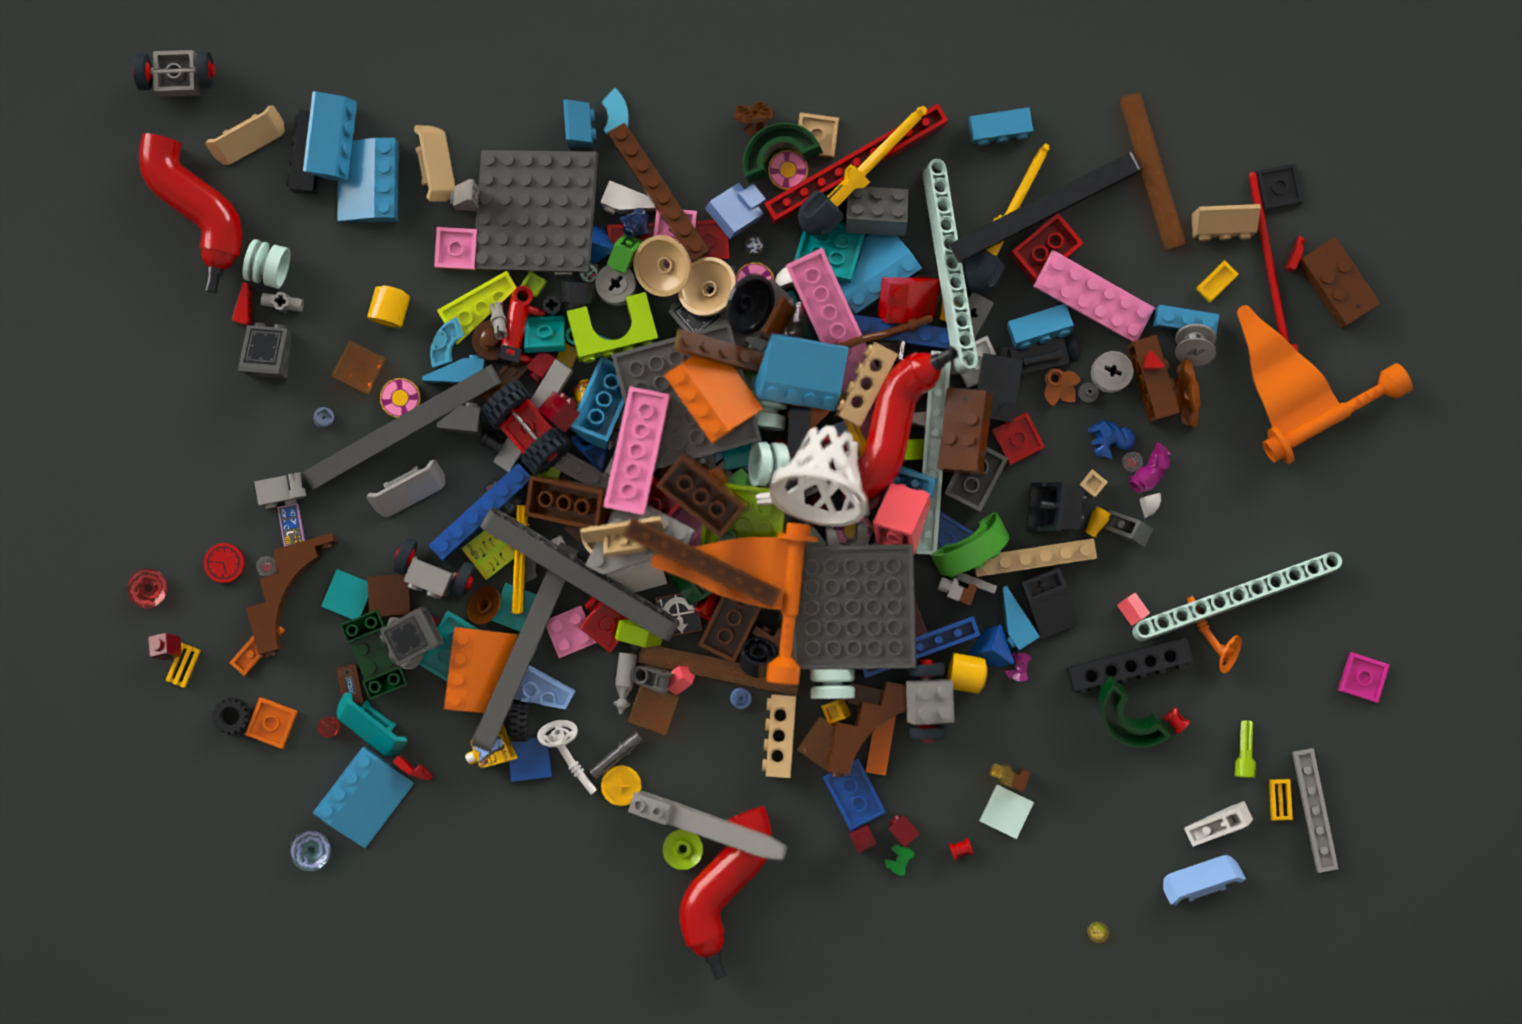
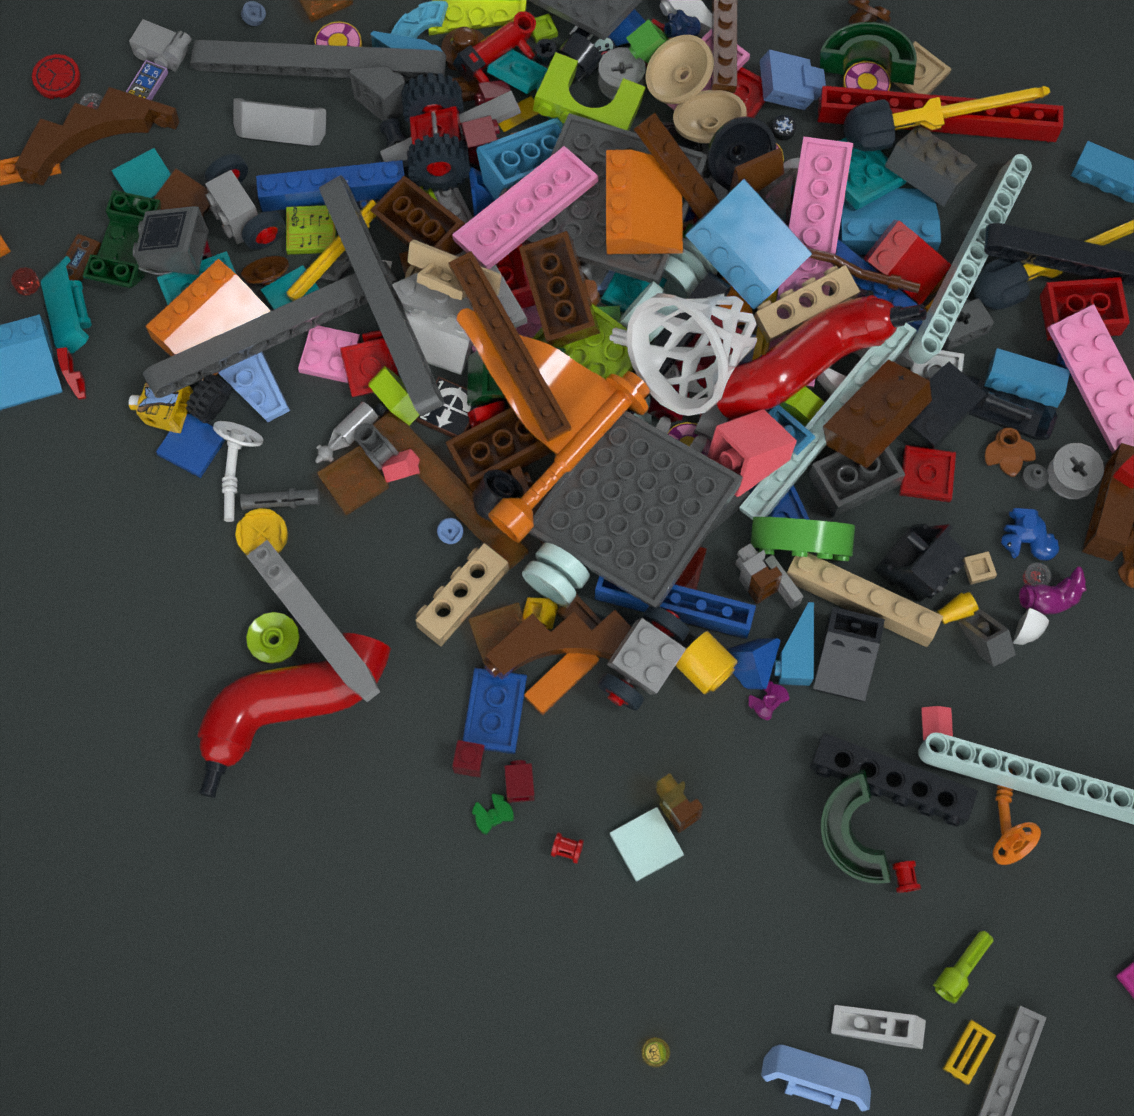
camera: 35 degrees right, 15 degrees down
light grey pin [490,301,508,340] -> none

